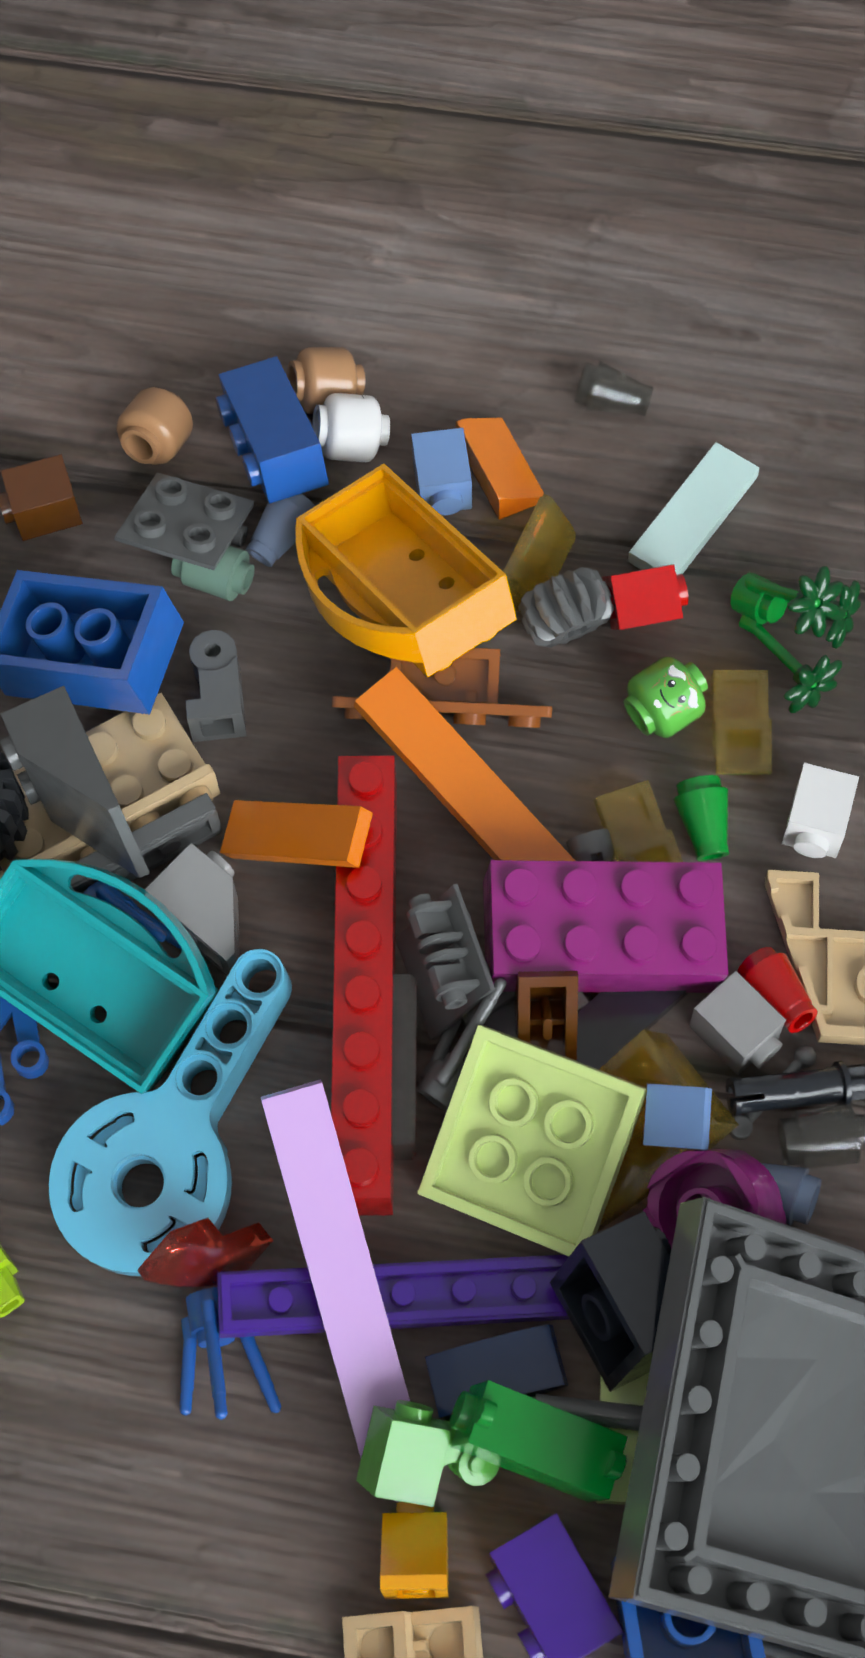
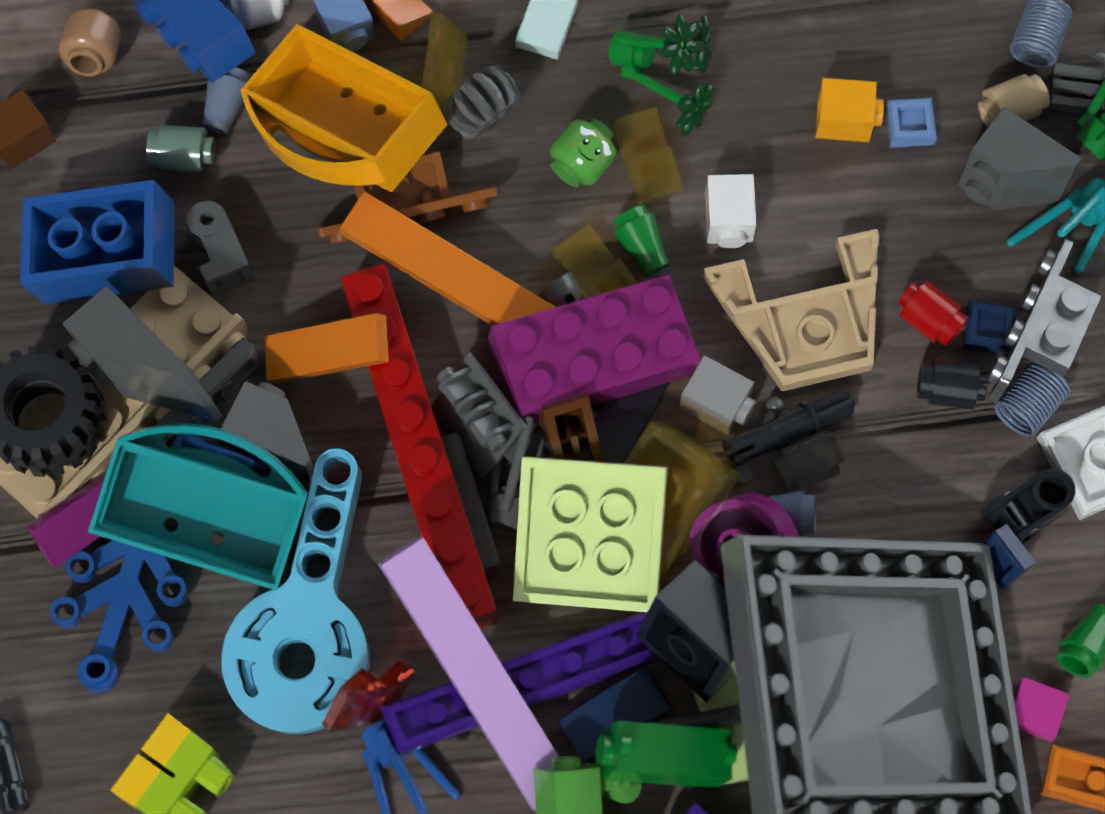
camera: 20 degrees left, 5 degrees up
dark grey hinge [114,472,254,570] -> none
brick [602,564,688,630] -> none
medium blue tile [643,1084,712,1150] -> none
red cone [737,947,818,1033] -> none

